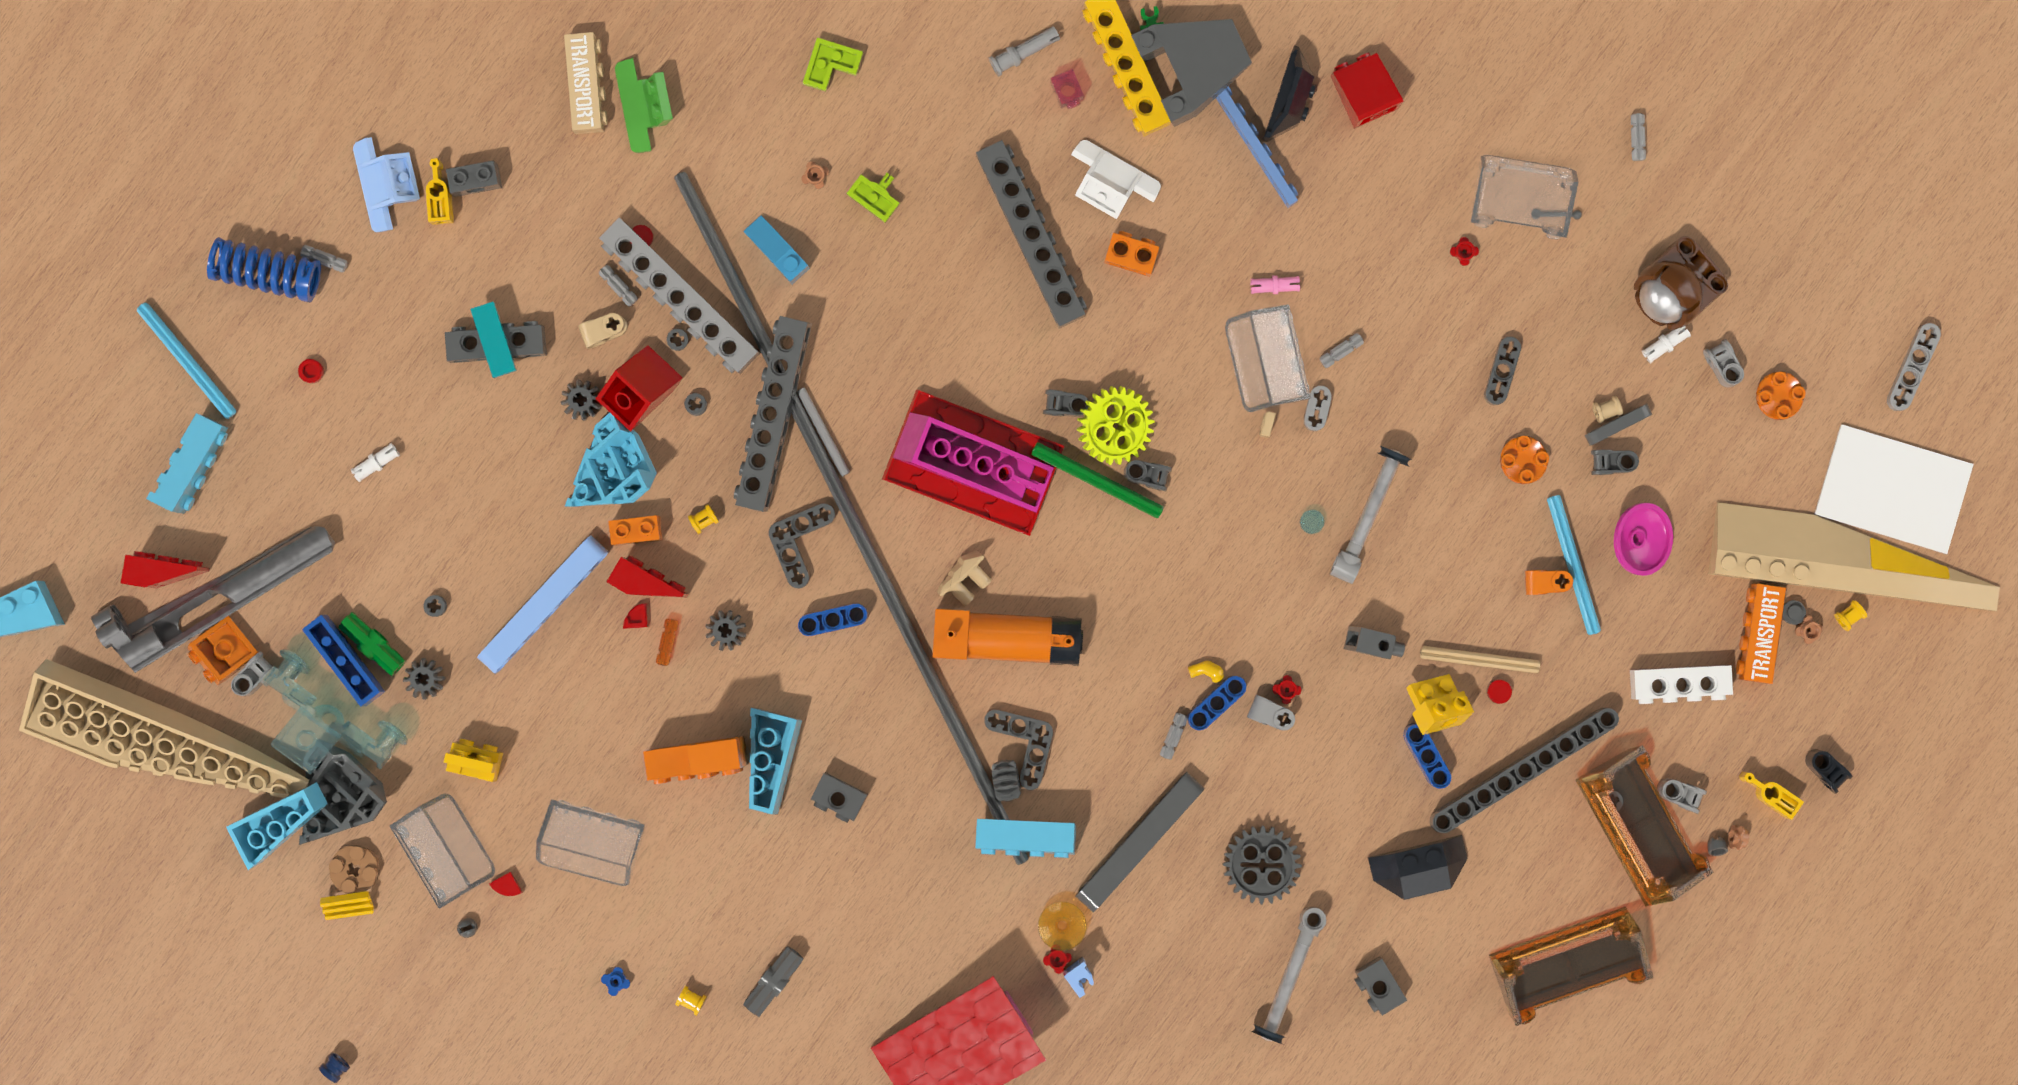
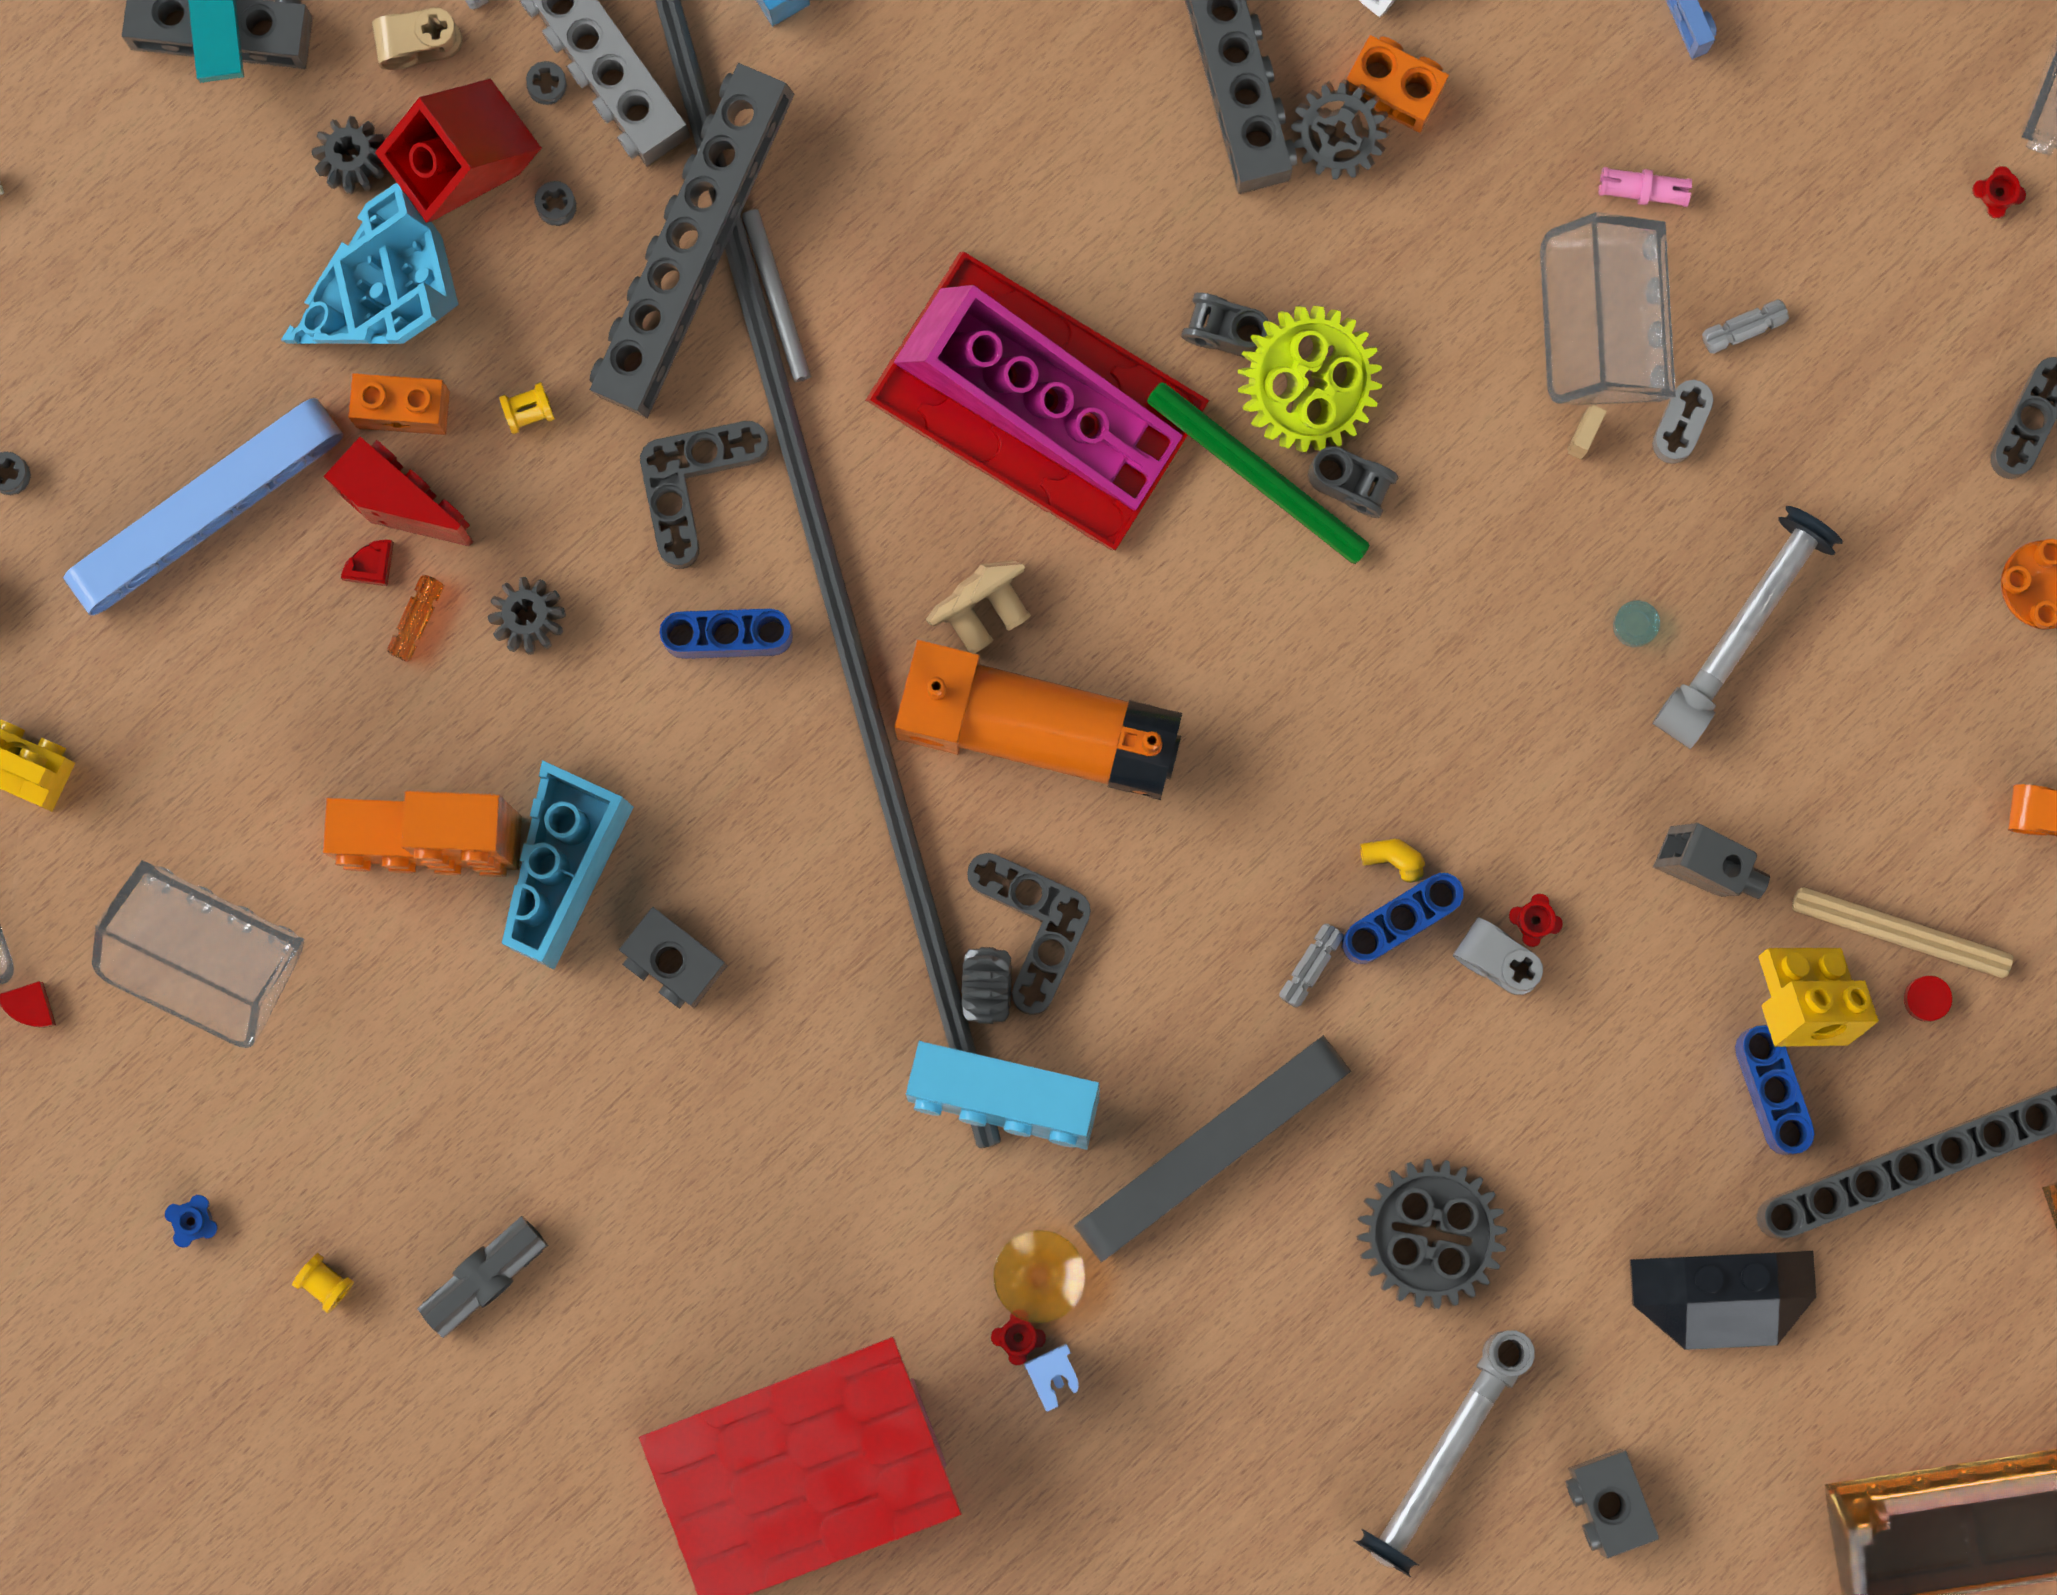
camera: 10 degrees right, 5 degrees down
none -> dark grey gear [1291,80,1390,179]

